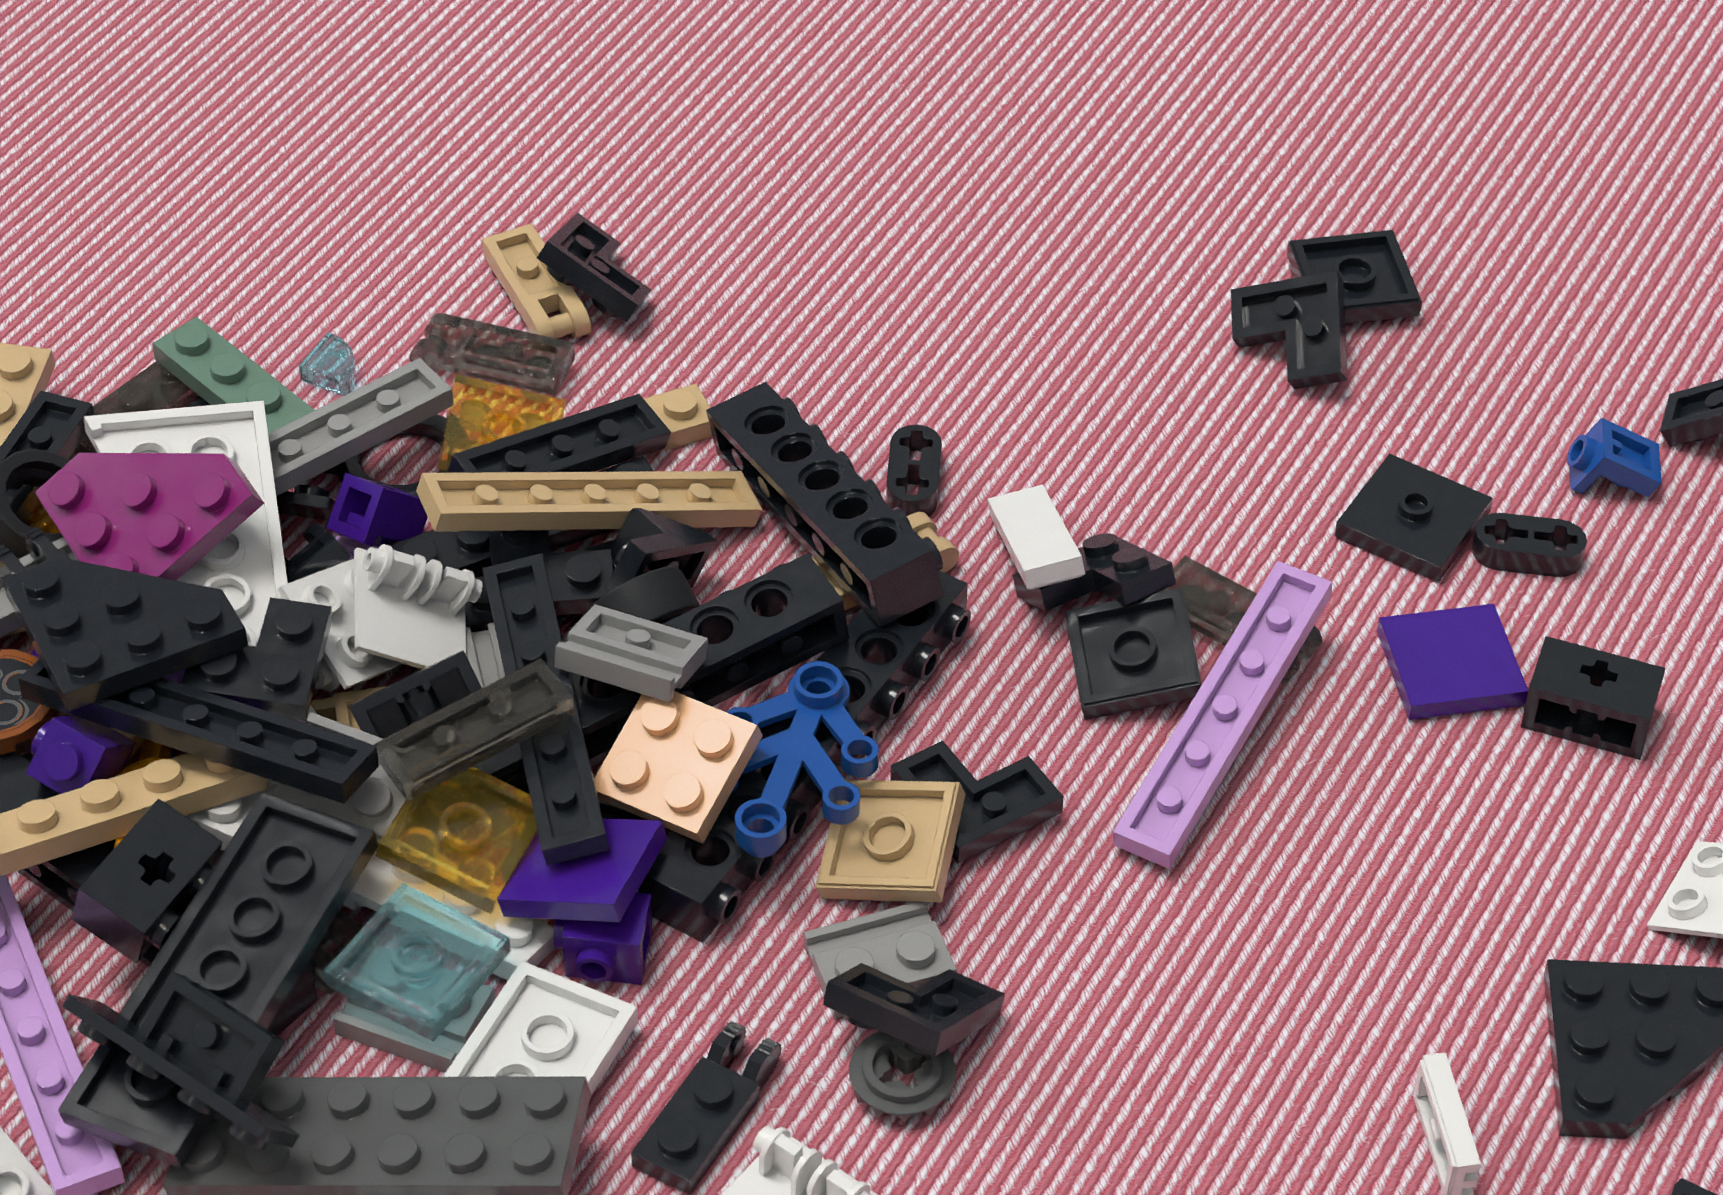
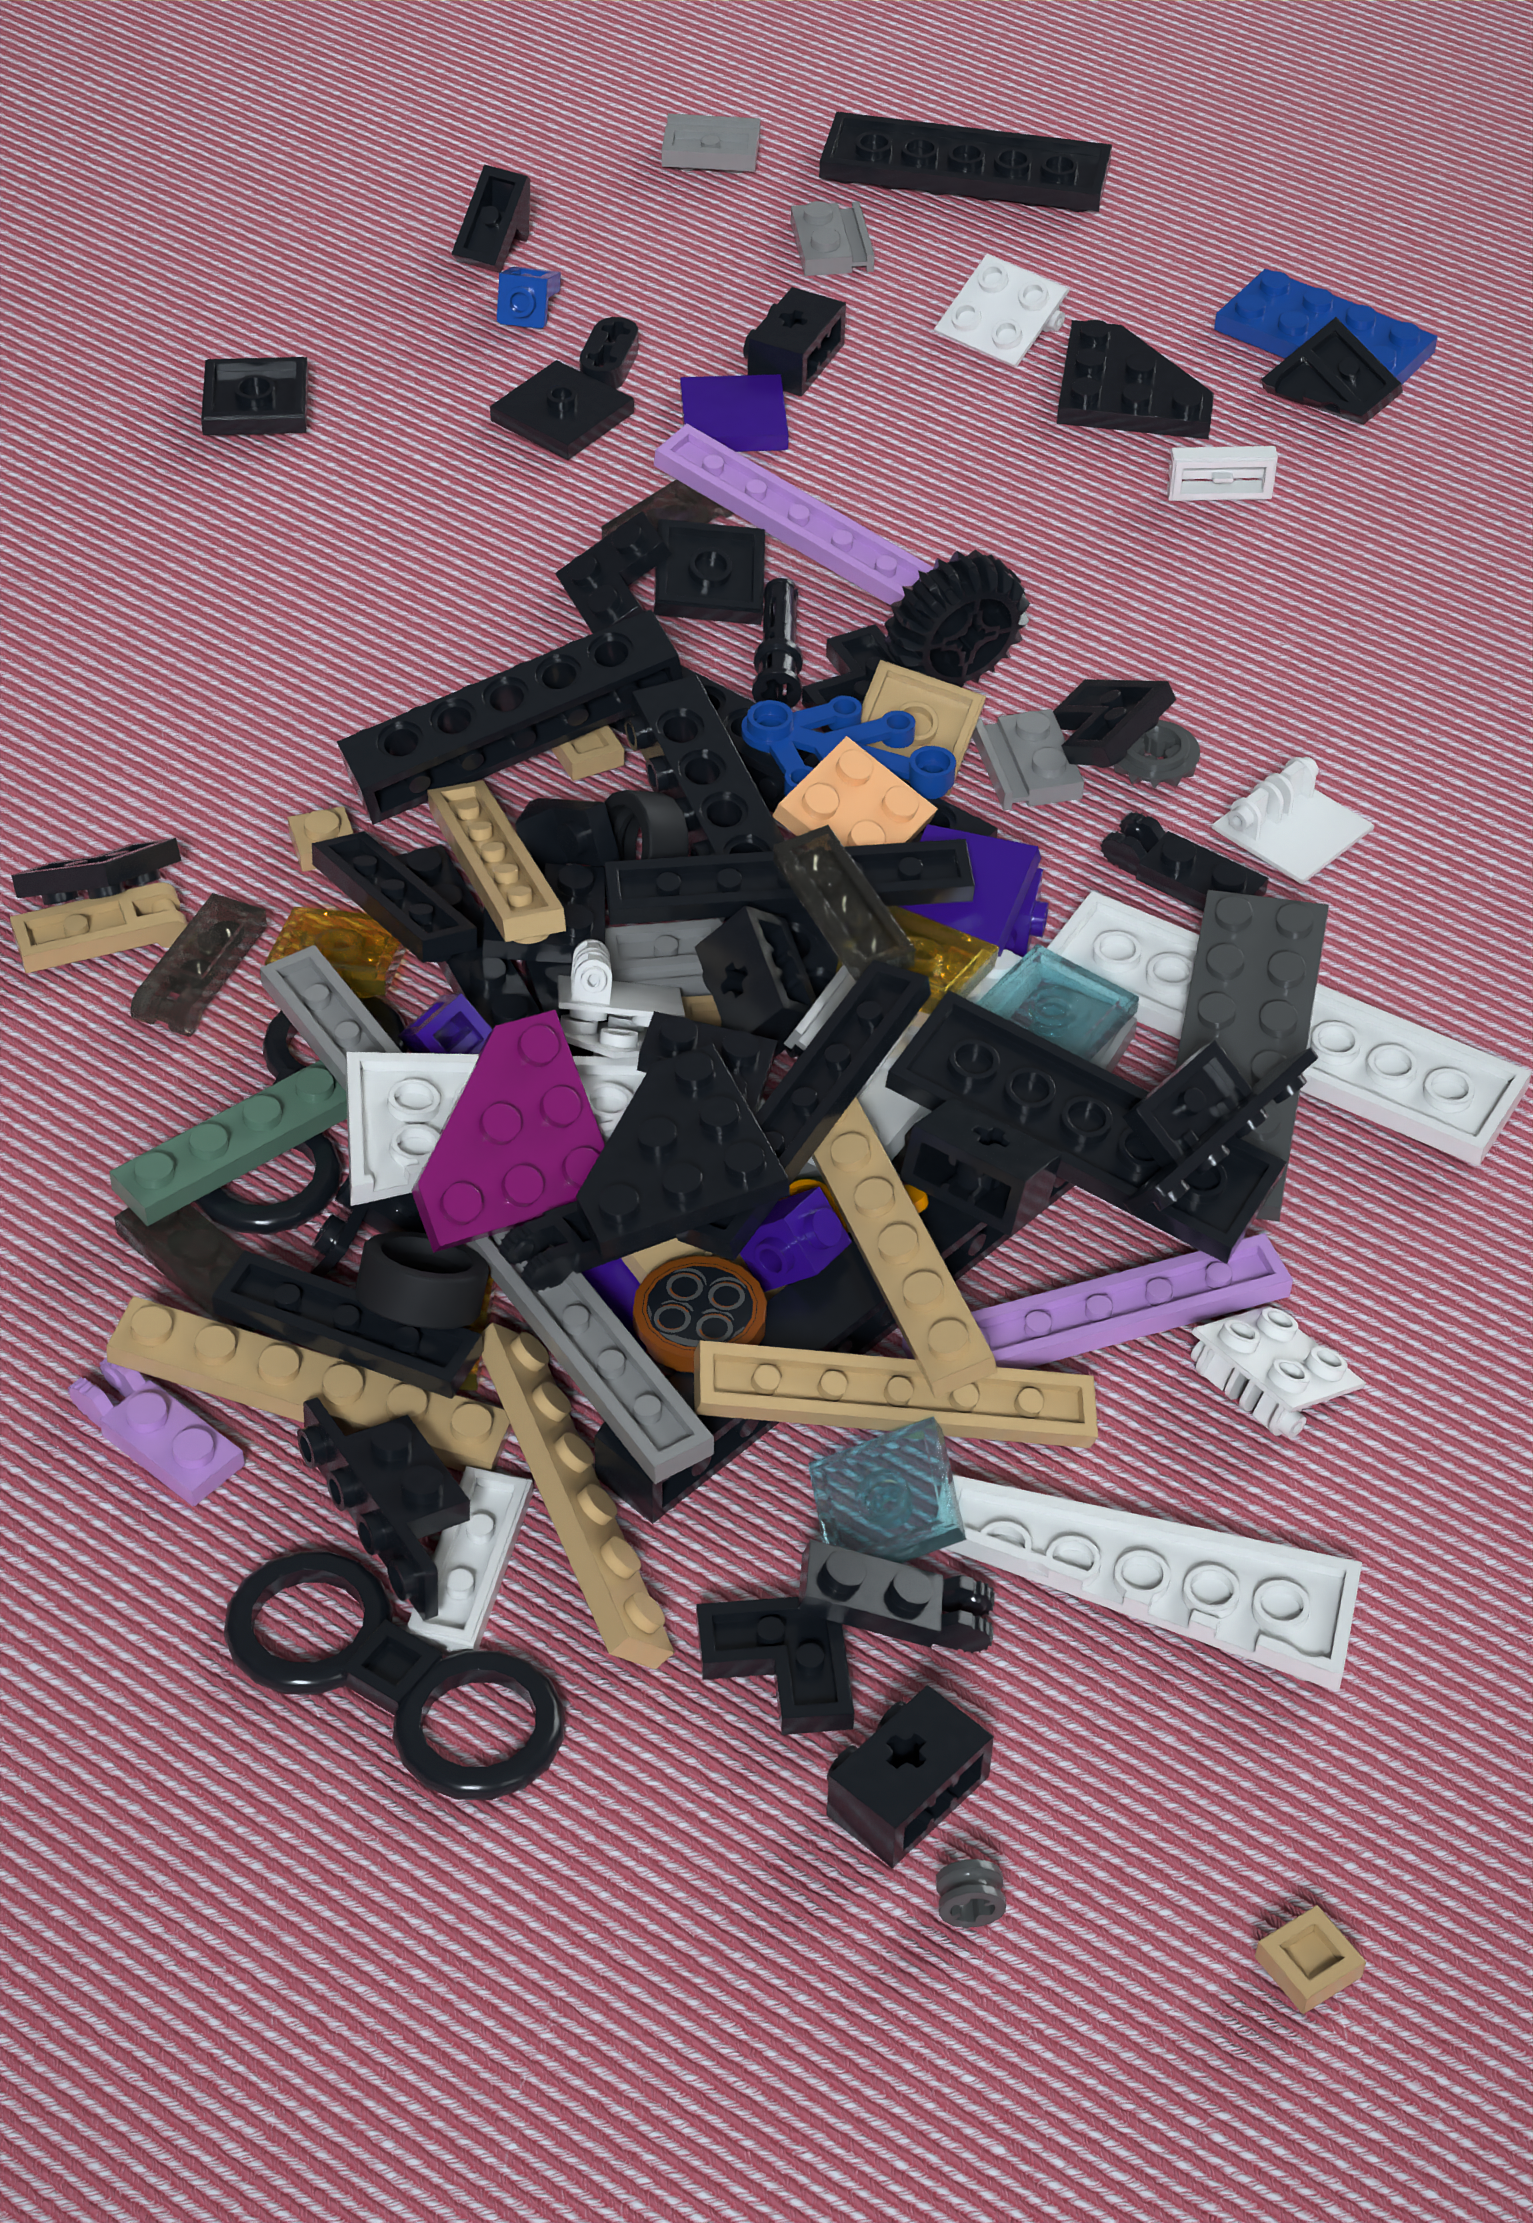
camera: 85 degrees left, 0 degrees up
clear light blue tile [299,332,356,396] -> none
light grey plate [554,604,708,702] -> none
black beam [886,424,942,517] -> none
white tile [987,485,1085,590] -> none
black plate [1231,271,1348,389] -> none
none -> black pin [752,578,803,708]
none -> black gear [884,550,1030,688]

